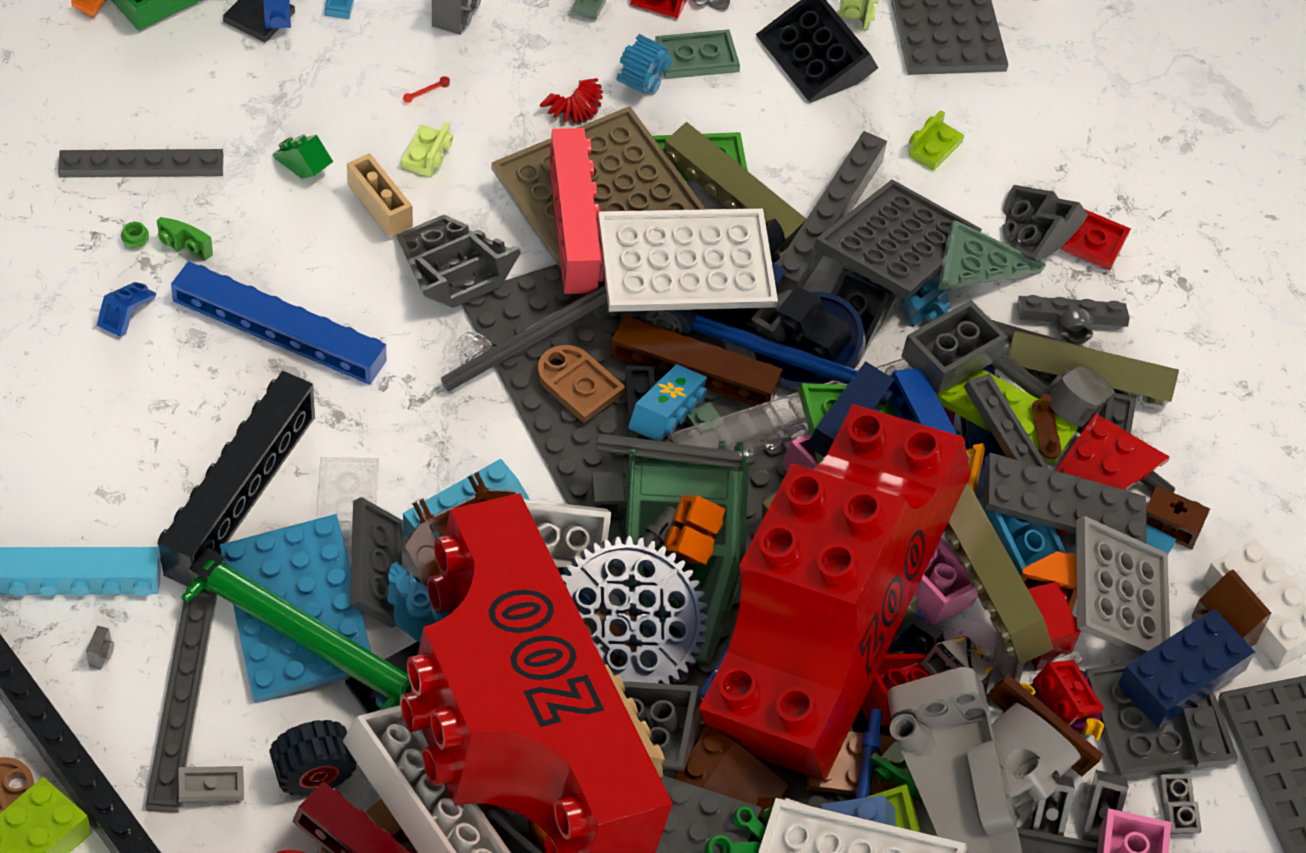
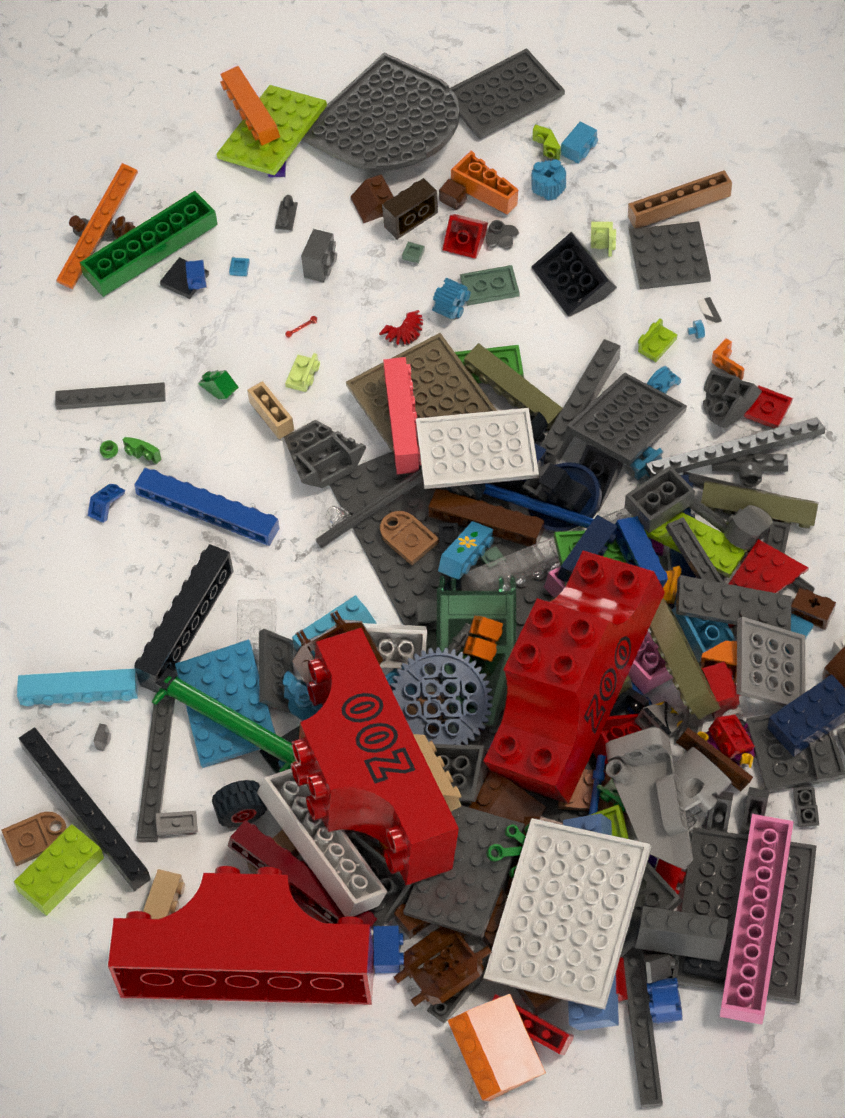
camera: 10 degrees right, 5 degrees up
dark grey axle [595,434,742,469] -> none
sand green tile [938,220,1046,290] -> none
reddish brown piece [1031,394,1062,459] -> none
none -> dark grey plate [645,417,826,478]
none -> dark azure piece [647,366,681,394]
none -> dark azure tile [687,319,705,339]
none -> sticker [697,297,722,325]
none -> orange bracket [712,338,745,380]

